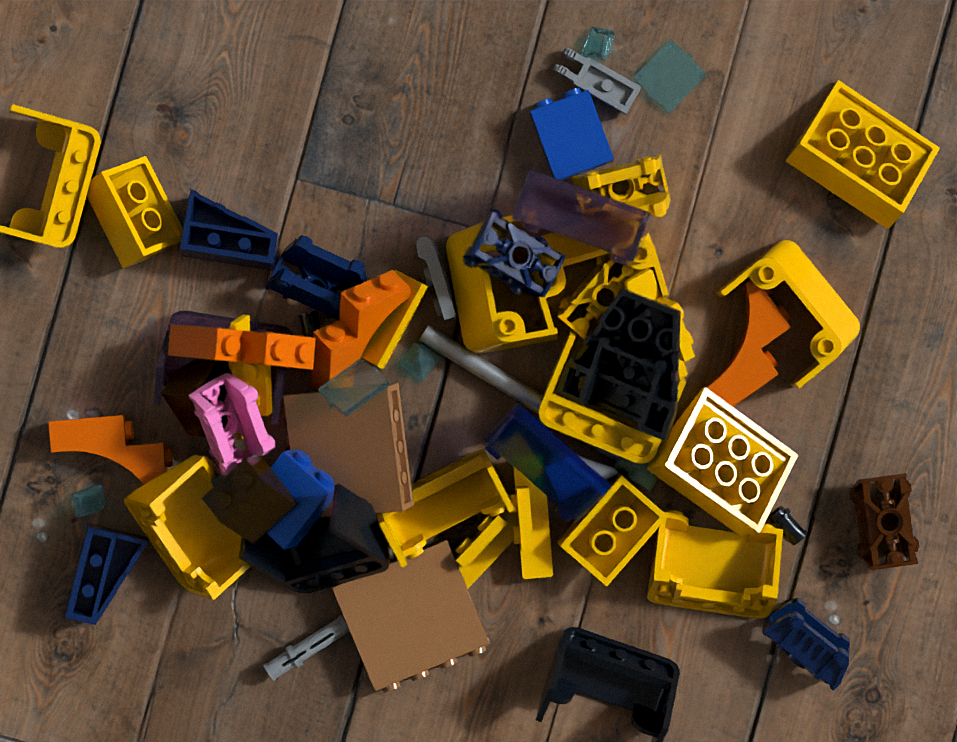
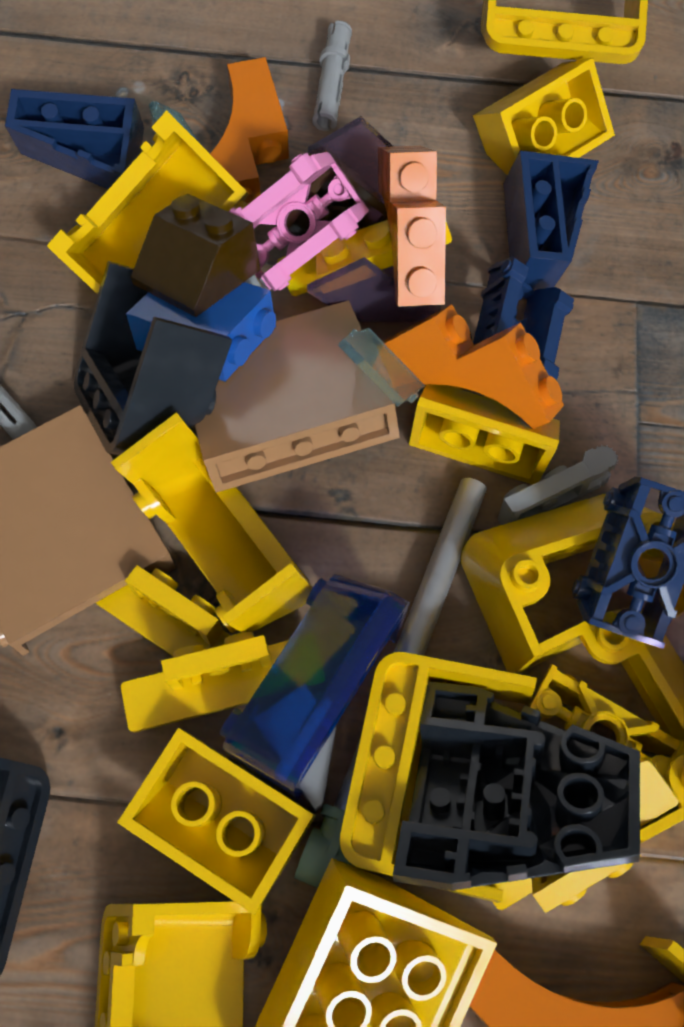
camera: 75 degrees right, 20 degrees down
clear light blue slope [398,339,441,382] -> none
none -> light grey pin [312,20,352,131]

